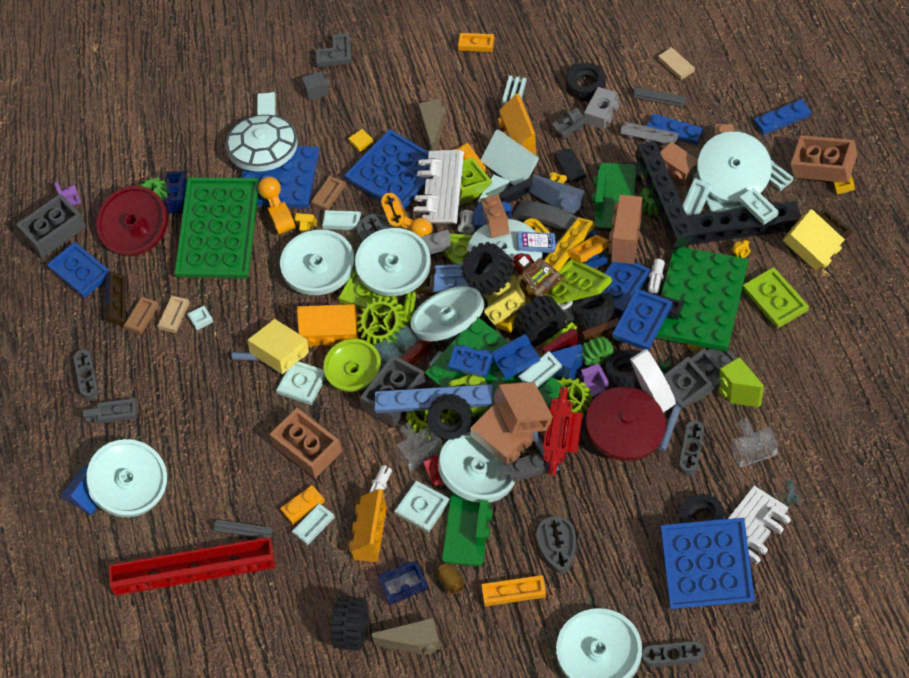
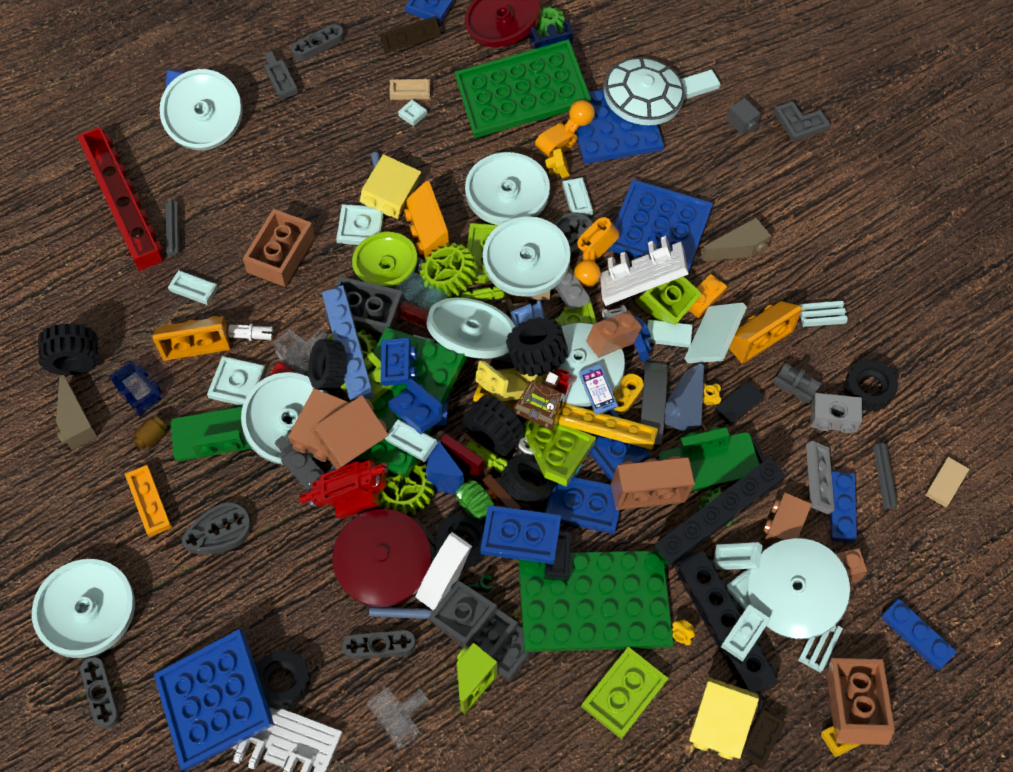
camera: 65 degrees right, 5 degrees up
medium nougat tile [124,296,159,335] -> none
light orange plate [280,485,325,525] -> none
medium nougat tile [311,176,345,211] -> none
yellow tile [348,129,374,152] -> none
light orange plate [458,33,495,52] -> none
black tile [499,178,532,204] -> none
light orange plate [568,235,609,263] -> none
medium lavender panel [581,363,608,398] -> none
white axle [648,259,665,294] -> none

